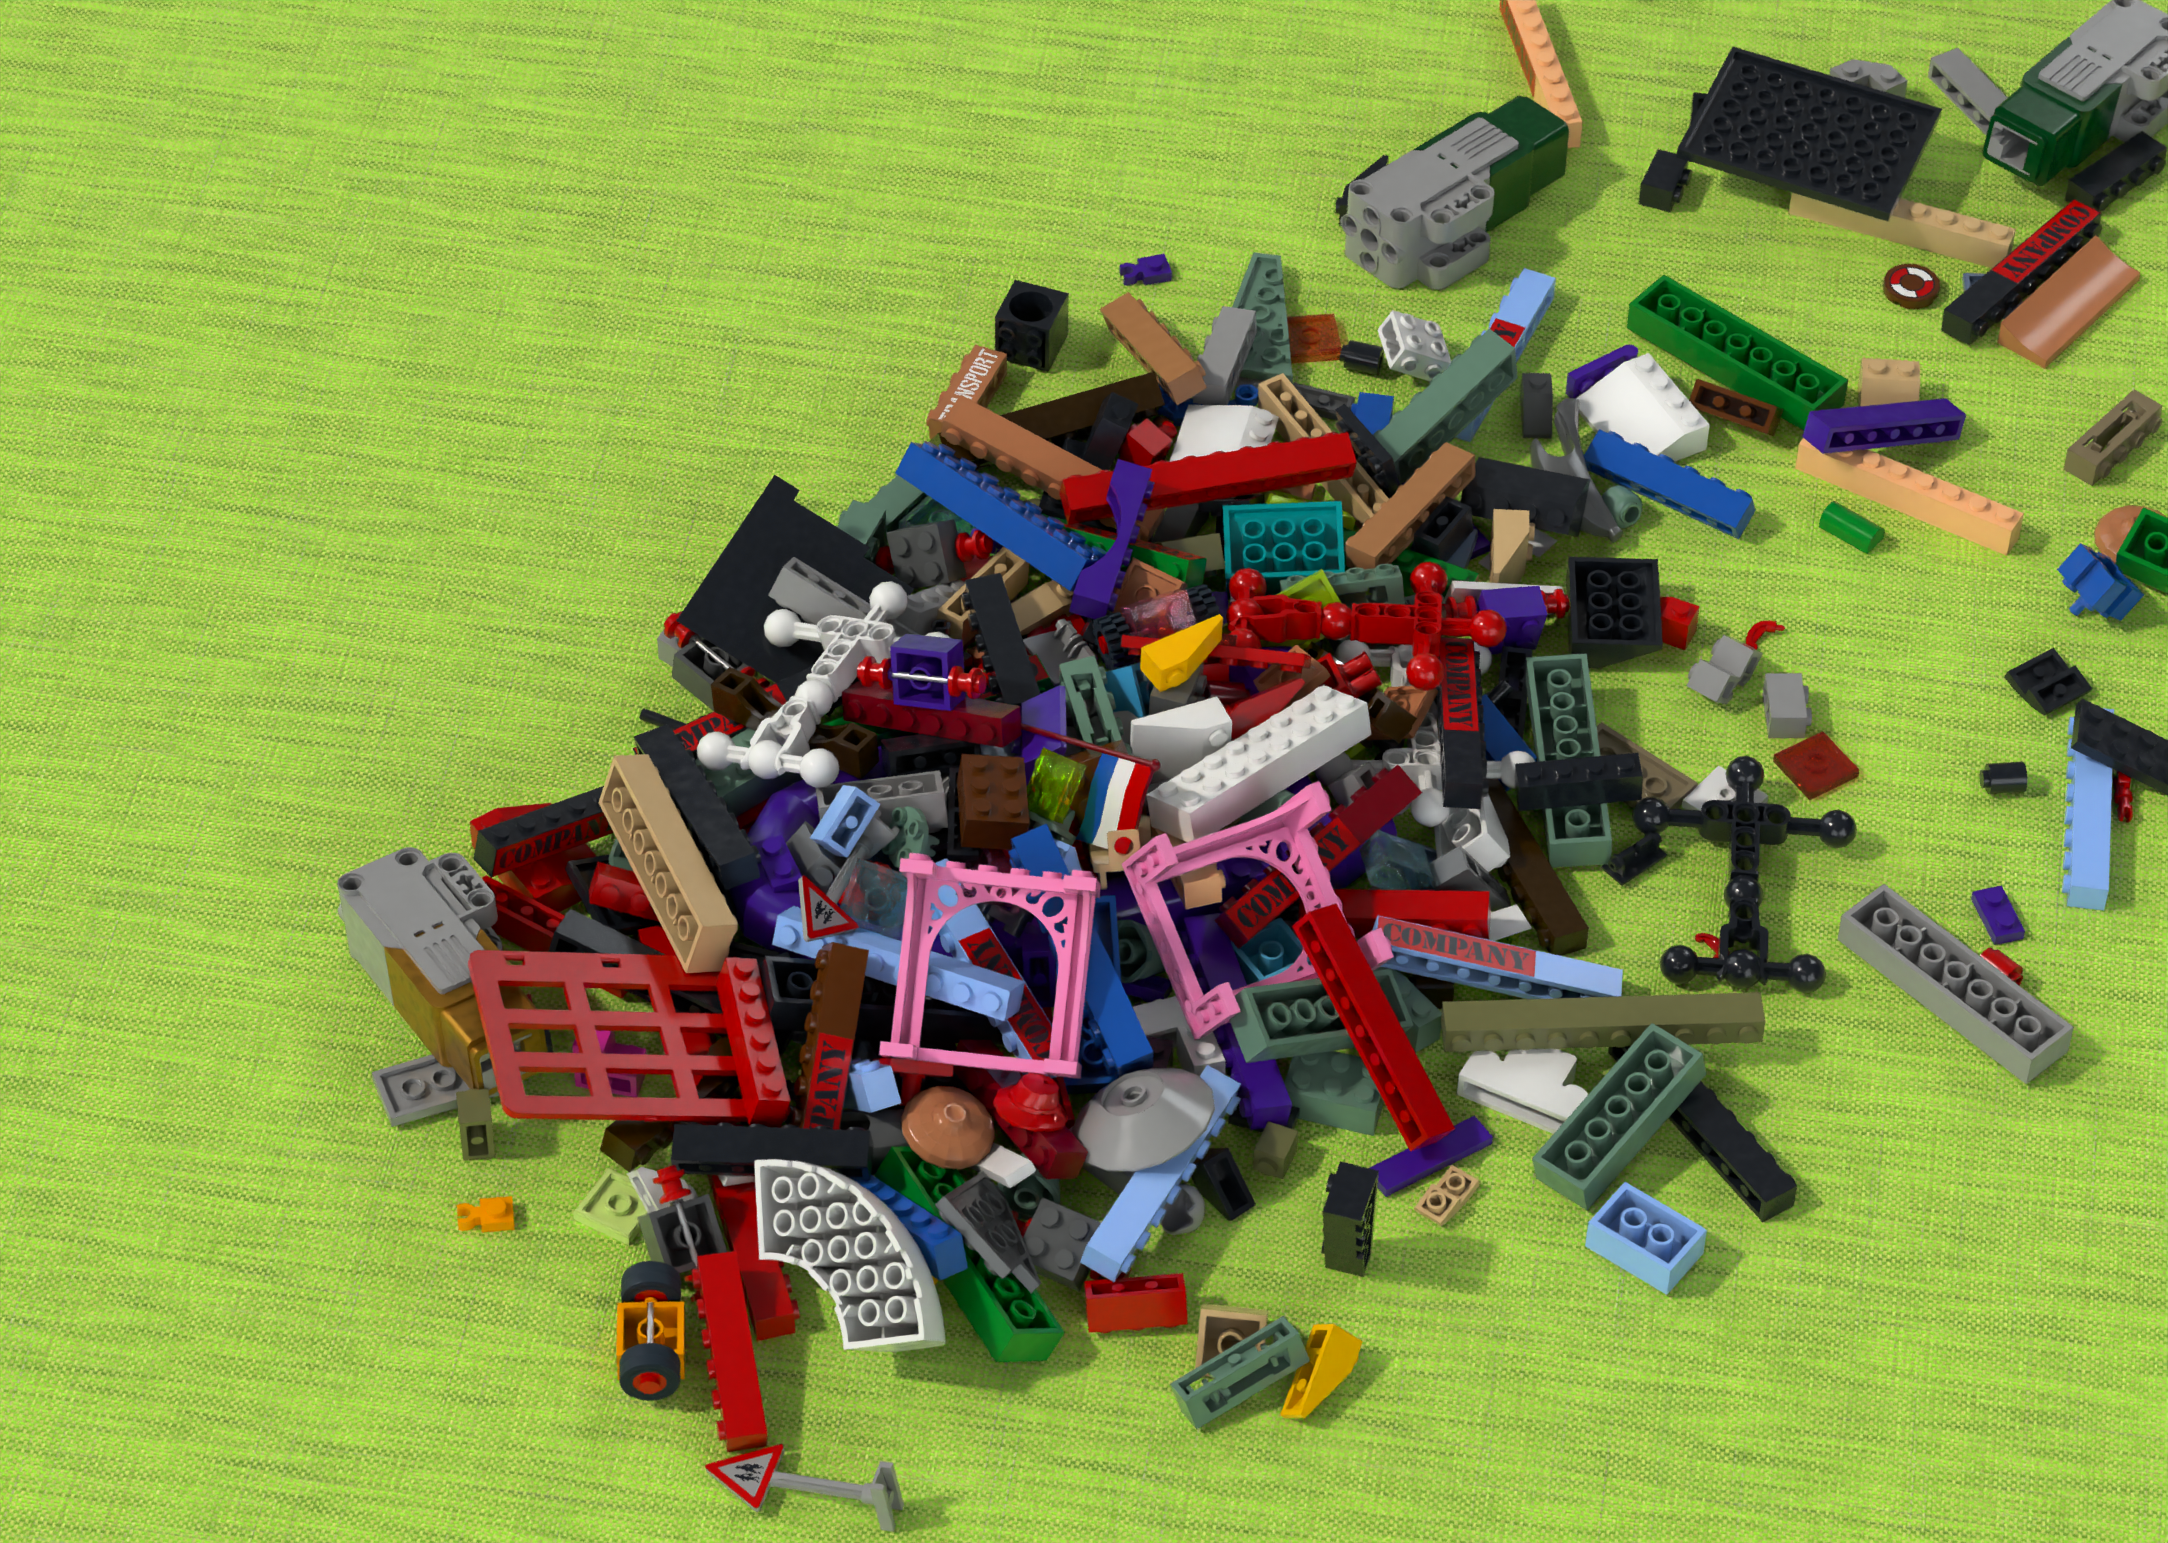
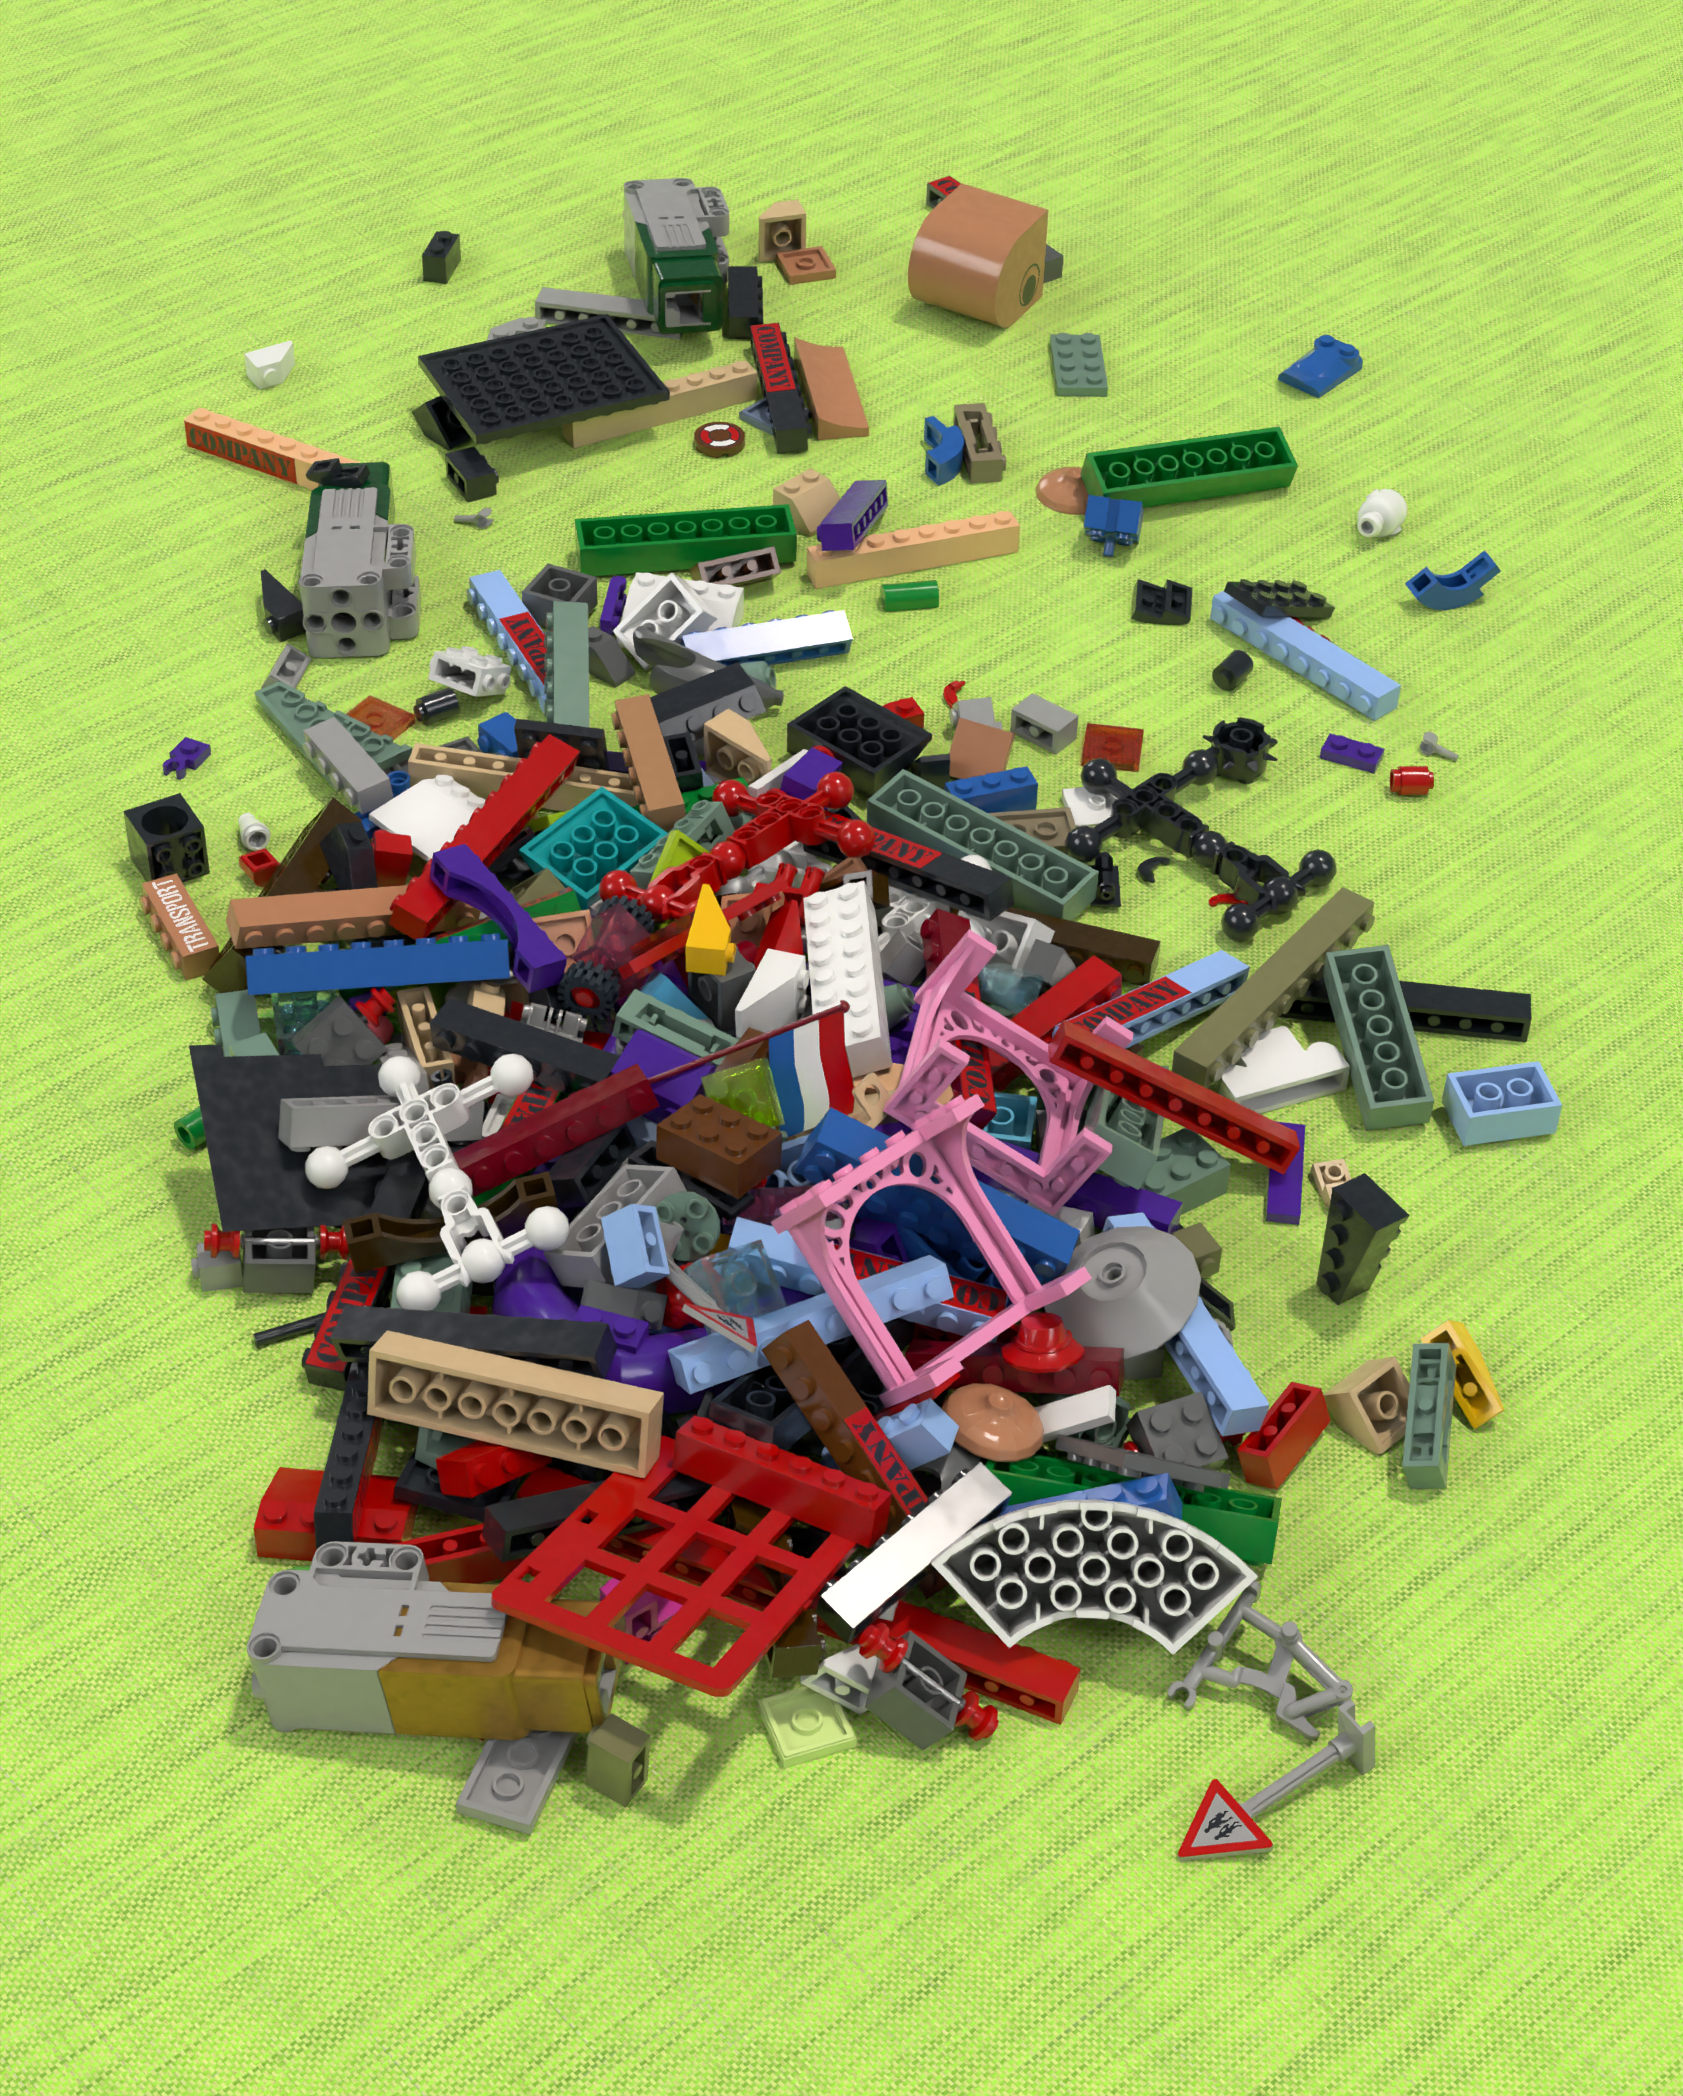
camera: 50 degrees left, 5 degrees down
light orange plate [457,1196,515,1233] -> none
brick [616,1261,685,1401] -> none
red brick [691,1251,767,1452] -> none
dark purple brick [857,634,987,711] -> none
medium nougat brick [1100,292,1207,405] -> none
black brick [1515,752,1643,811] -> none
light grey brick [1837,884,2074,1084] -> none
none -> white cone [238,813,270,851]
none -> red brick [239,848,280,887]
none -> light grey slope [261,643,312,689]
none -> black slope [305,458,370,487]
none -> light grey hand [454,508,494,529]
none -> dark grey brick [522,563,598,626]
none -> white slope [613,572,717,671]
none -> black slope [910,753,950,790]
none -> blue arch [924,415,964,486]
none -> blue brick [944,766,1038,813]
none -> nougat tile [949,718,1016,779]
none -> black piece [1137,857,1170,883]
none -> light grey piece [1167,1580,1353,1740]
none -> black brick [1202,717,1278,784]
none -> light grey hand [1420,732,1459,762]

